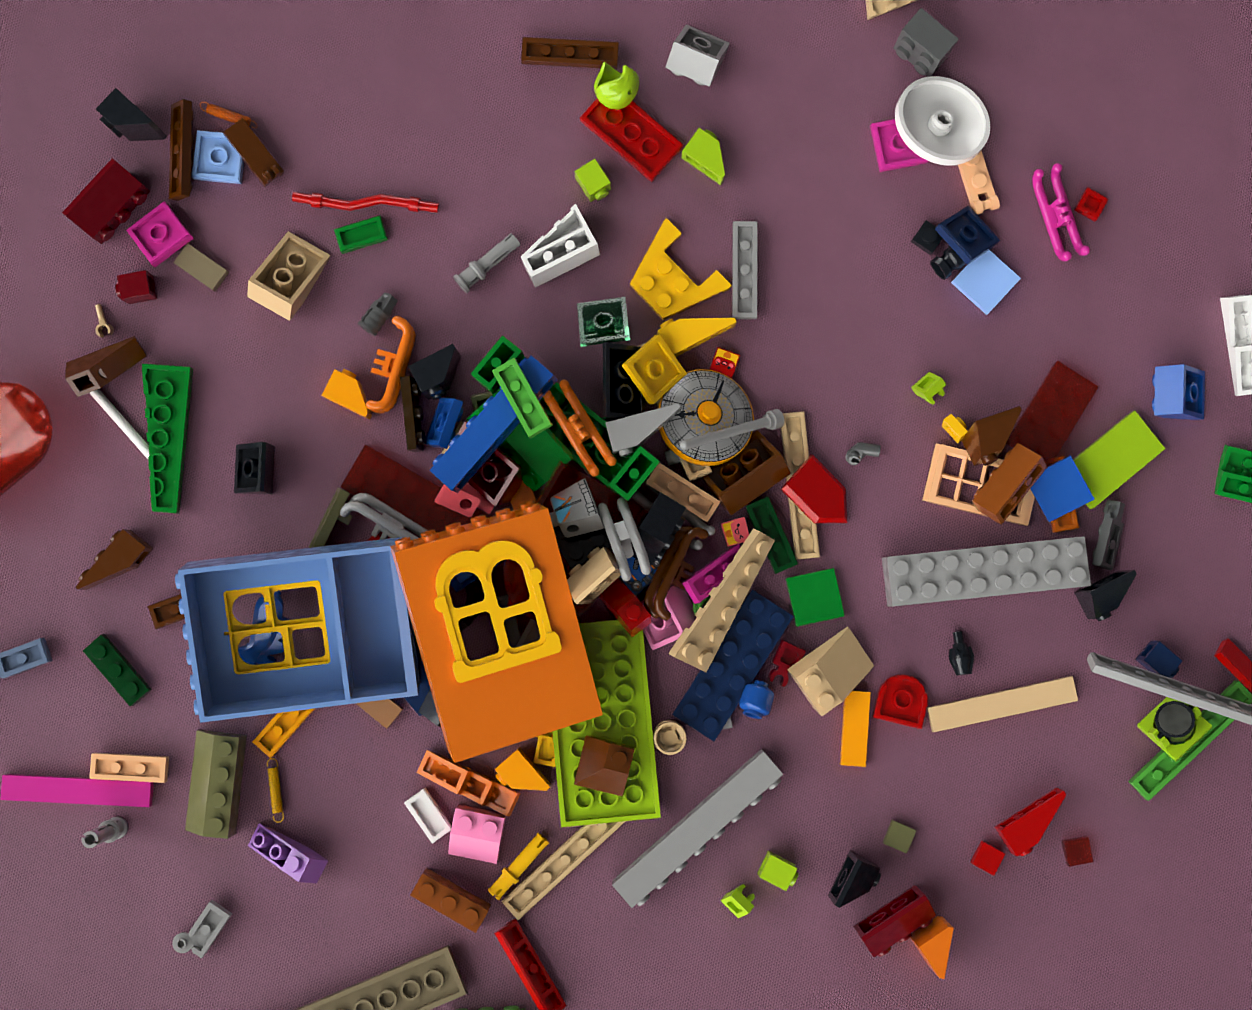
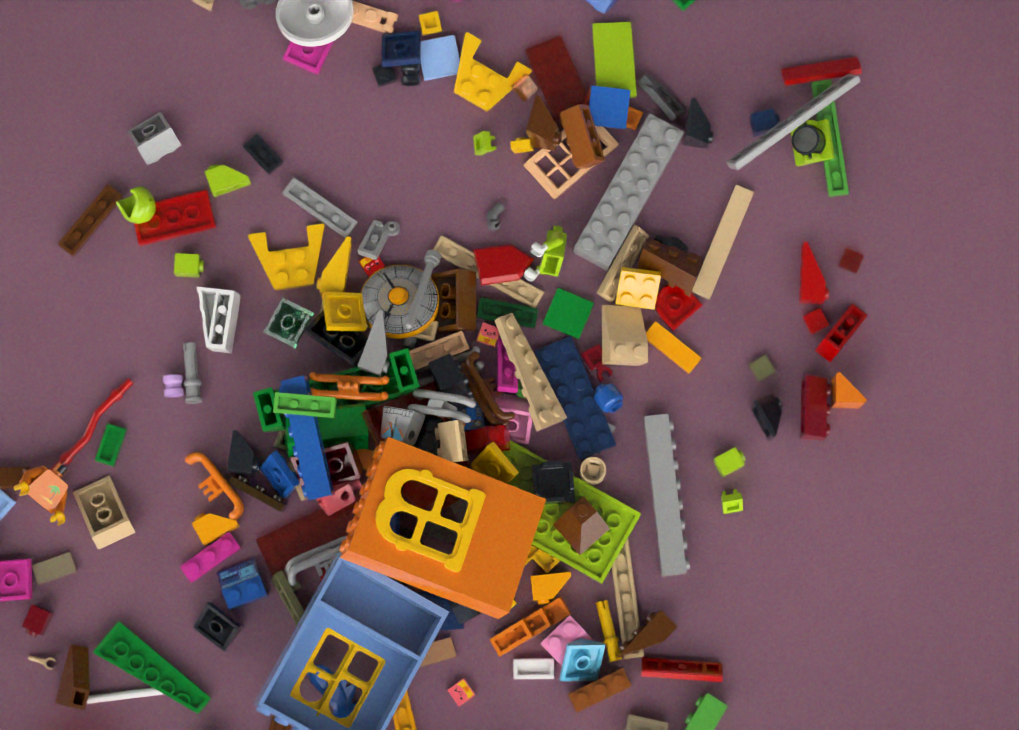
camera: 55 degrees left, 5 degrees down
dark grey hinge [357,292,398,337] -> none
none -> orange torso [13,463,68,526]
none -> lavender wheel [163,375,184,397]
none -> dark pink plate [180,532,241,583]
none -> blue slope [217,558,269,610]
none -> black plate [243,133,284,176]
none -> light grey hinge [358,220,400,260]
none -> yellow plate [419,11,442,36]
none -> coral tile [447,678,475,707]
none -> yellow wing [453,32,532,112]
none -> yellow plate [470,442,519,484]
none -> clear orange plate [511,74,539,102]
none -> lime torso [524,226,567,282]
none -> black panel [532,461,575,505]
none -> medium azure slope [559,638,605,681]
none -> tan tile [597,225,649,303]
none -> yellow plate [615,267,661,309]
none -> reddish brown slope [617,610,678,658]
none -> reddish brown wedge [637,239,703,297]
none -> red slope [815,303,868,363]

